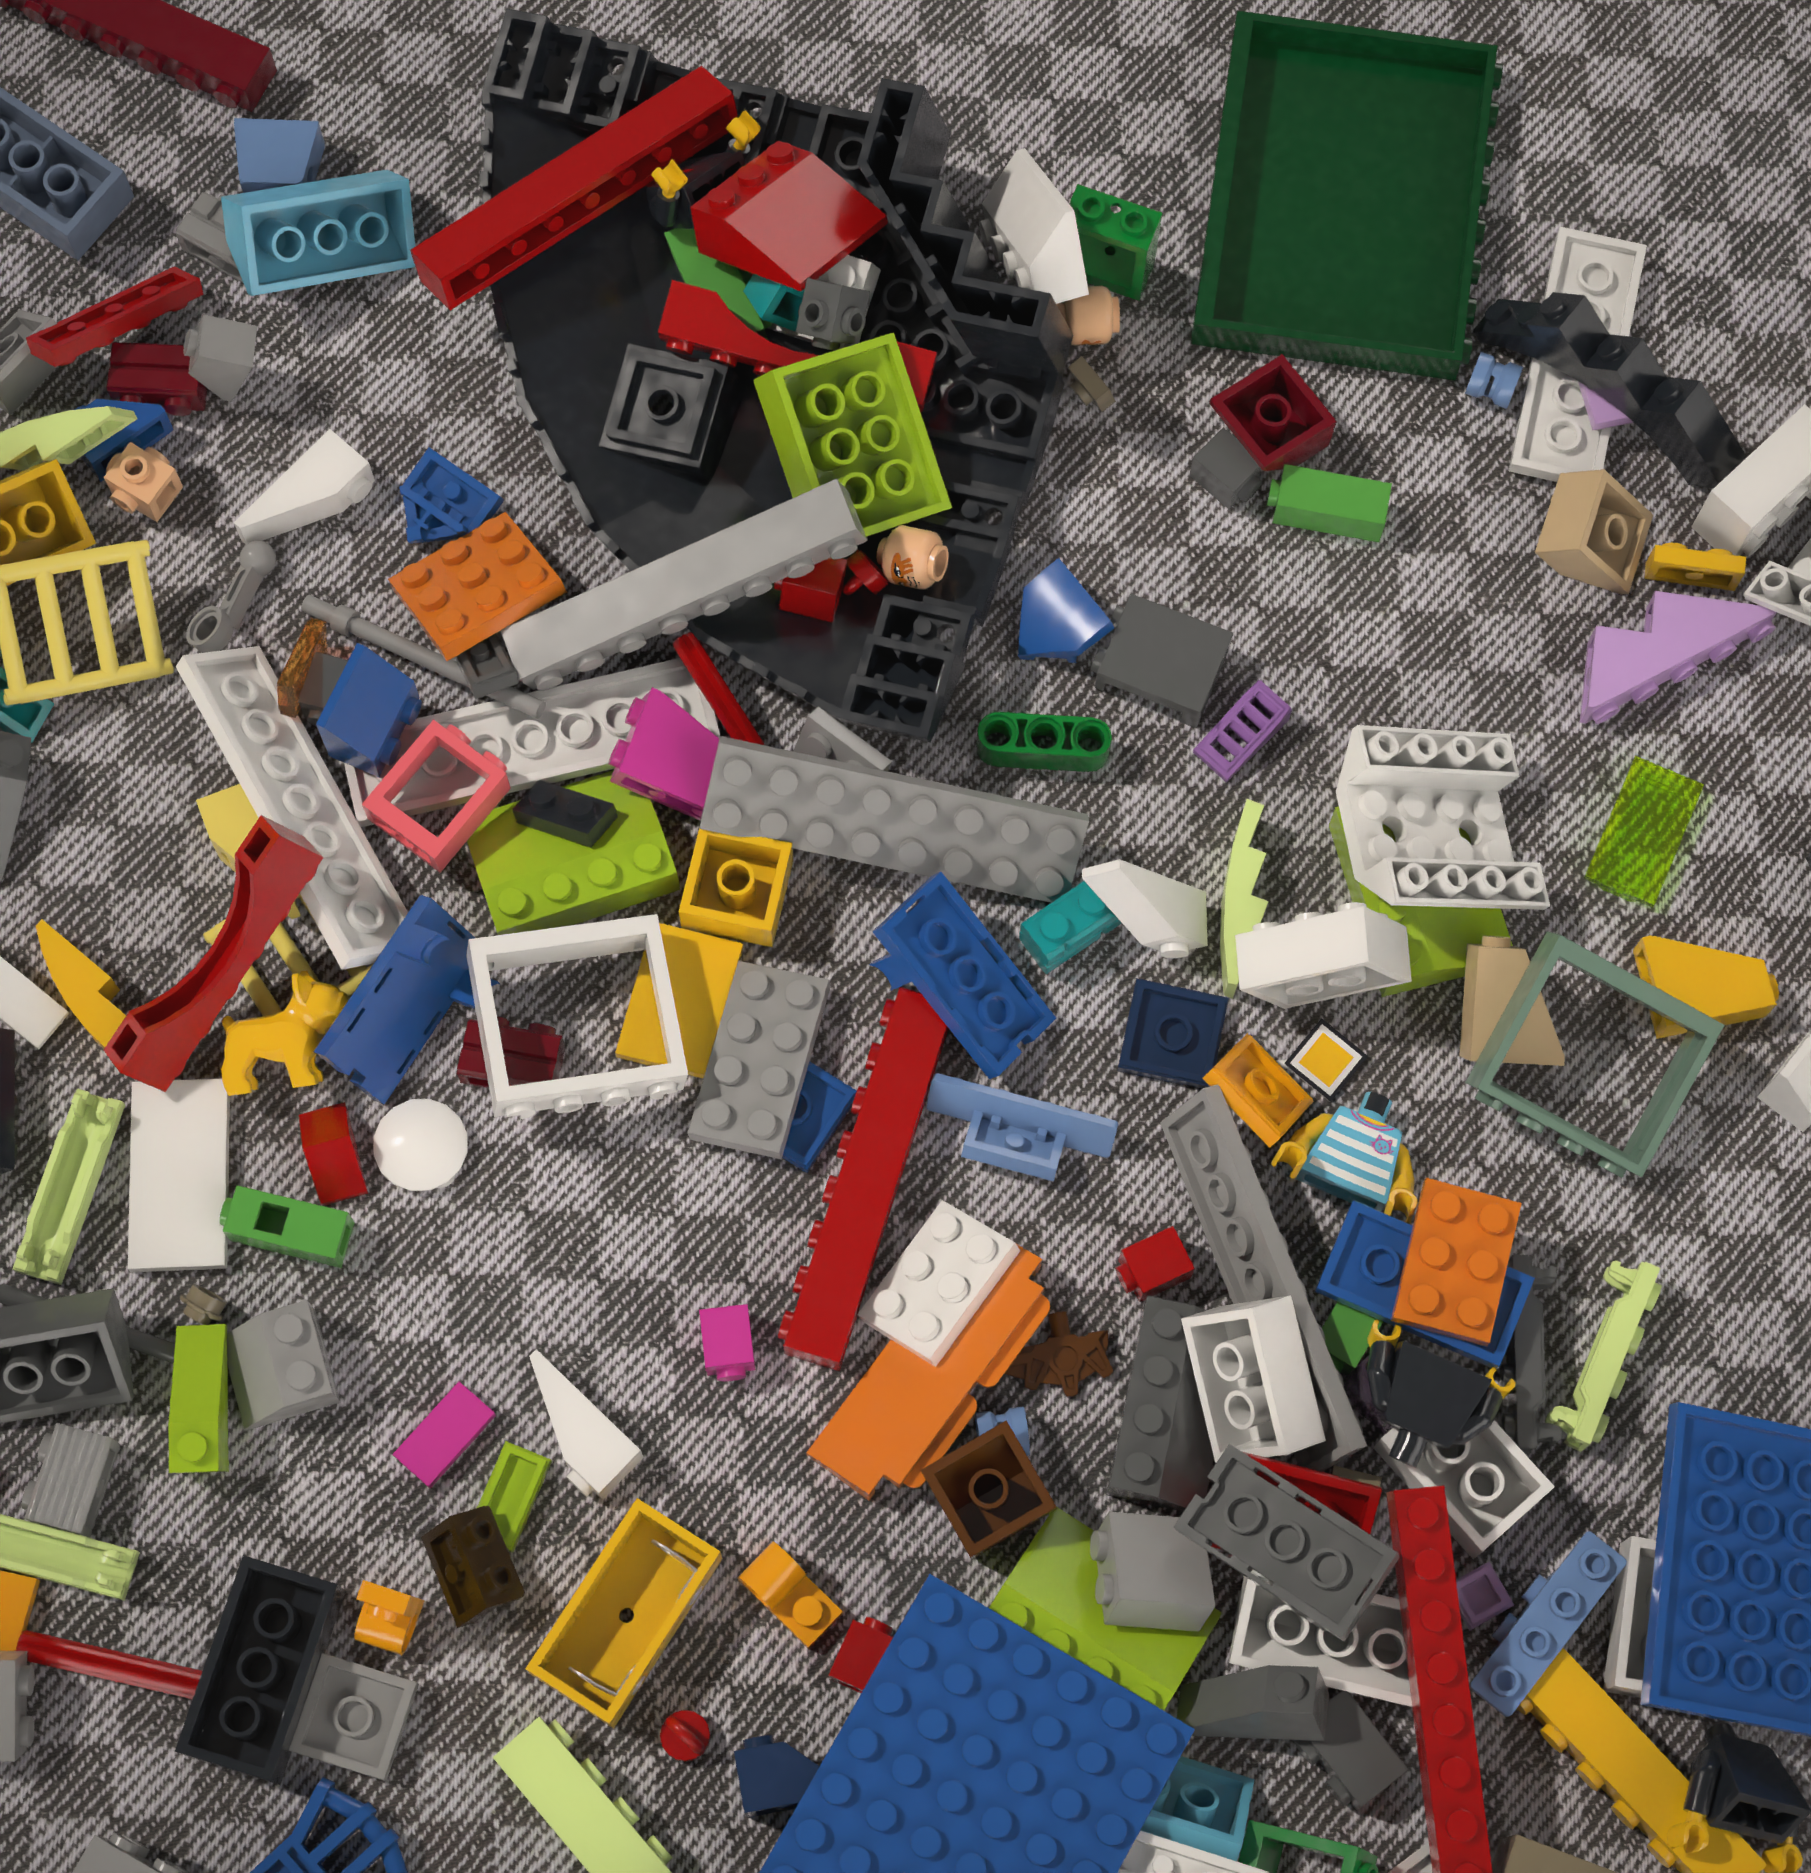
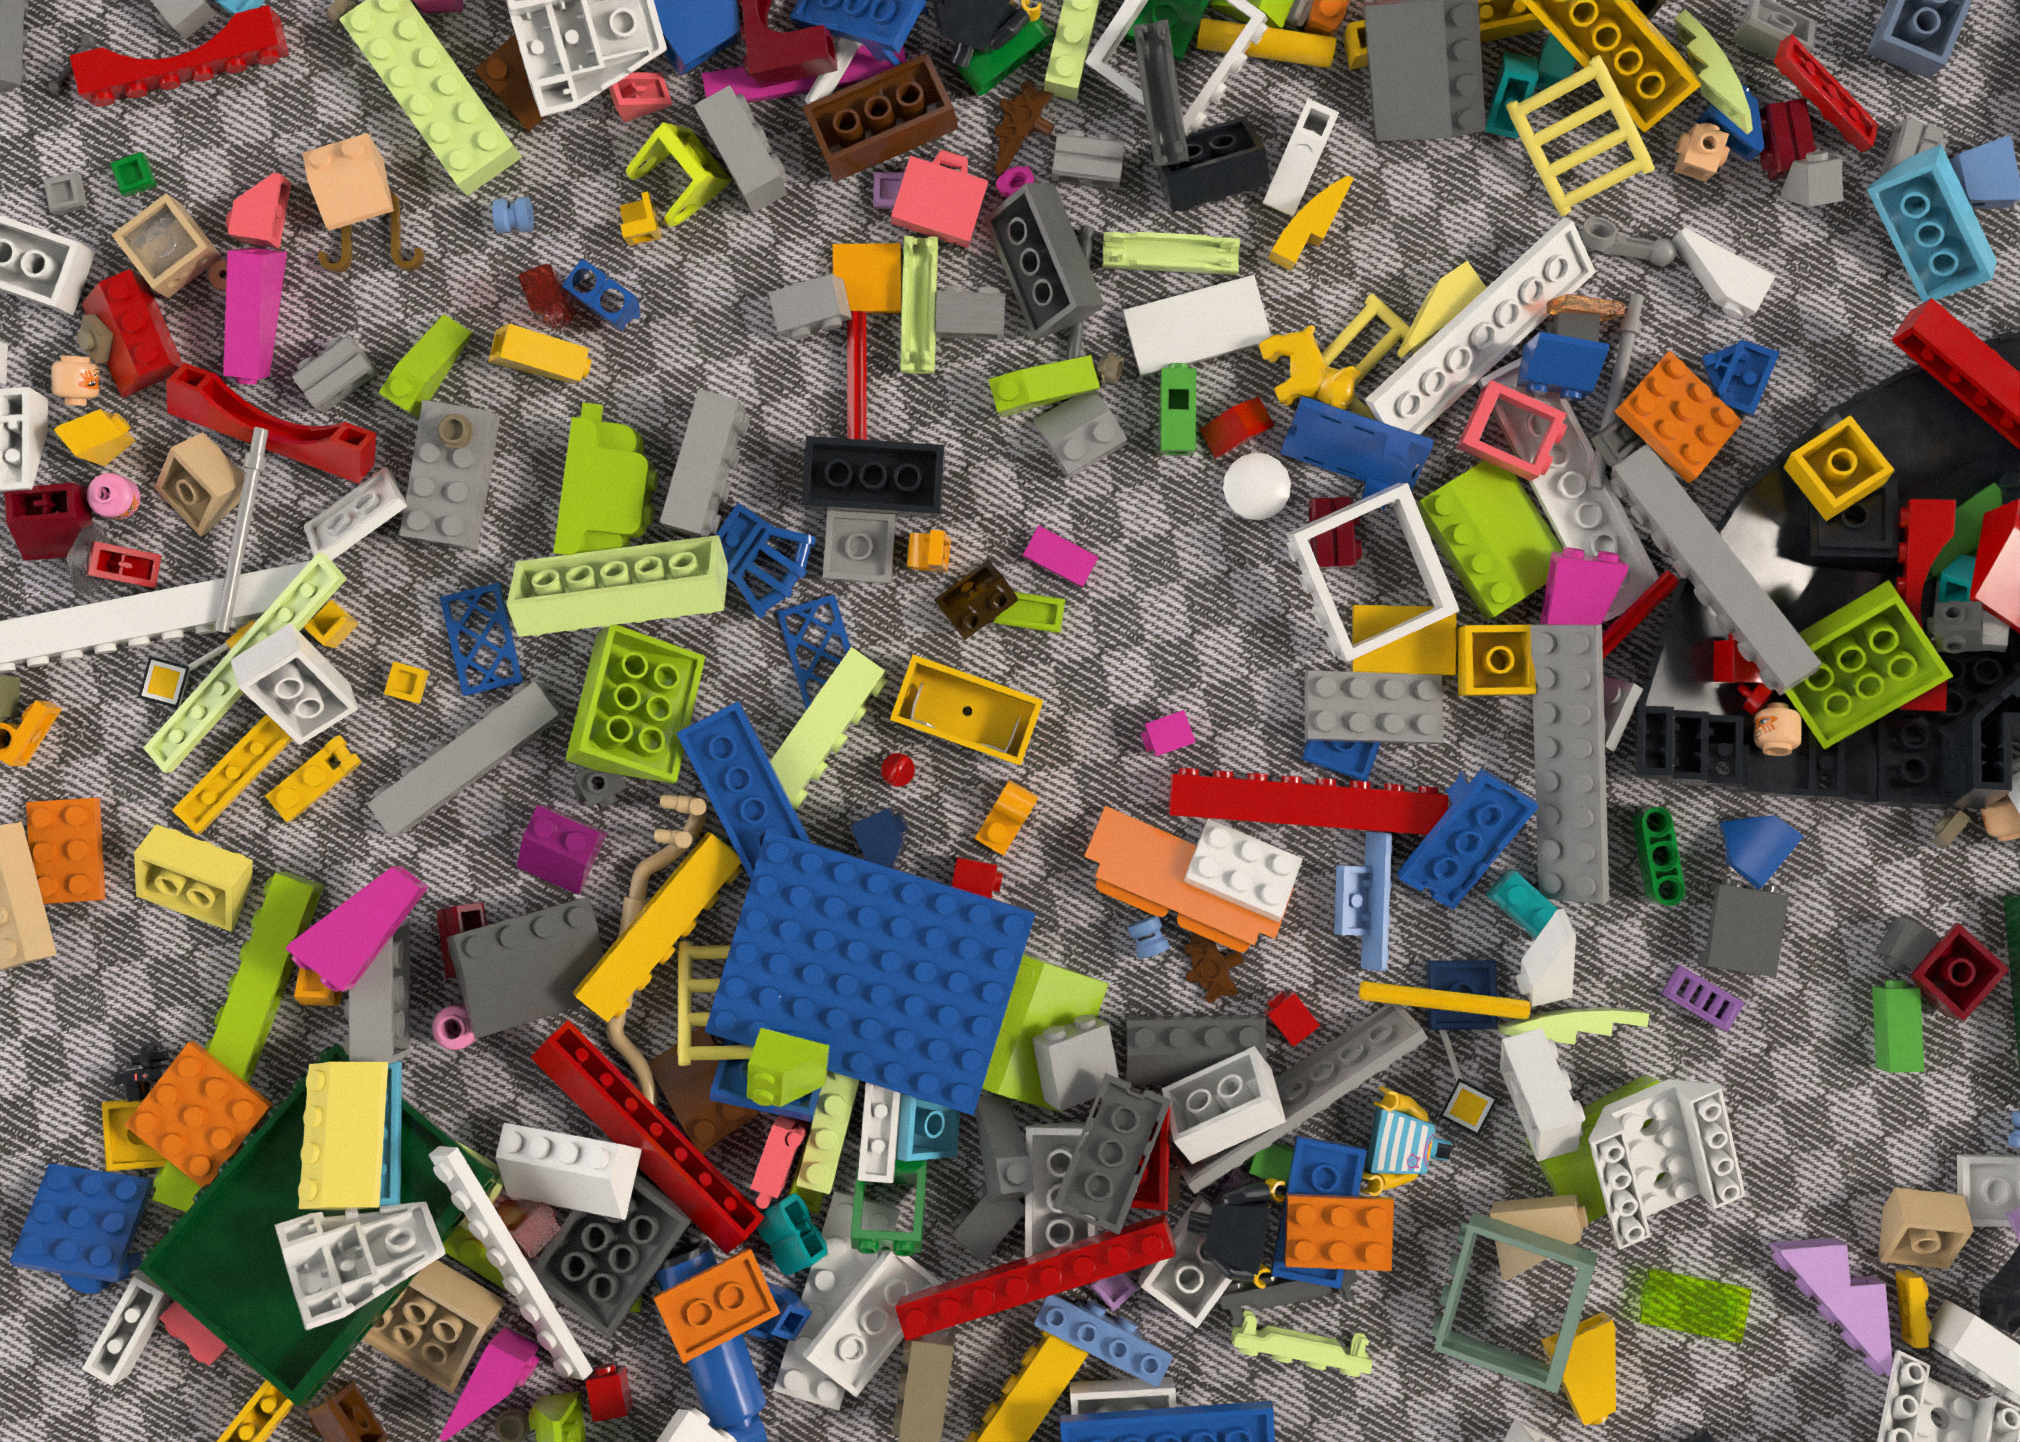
camera: 80 degrees right, 15 degrees up
red arch [103,815,324,1092] -> none
black plate [512,780,618,848] -> none
white slope [529,1349,644,1500] -> none
reddish brown slope [921,1420,1057,1559] -> none
light orange tile [1202,1033,1314,1148] -> none
none -> blue window [776,594,851,710]
none -> yellow axle [1358,981,1531,1019]
none -> yellow brick [1784,415,1894,521]

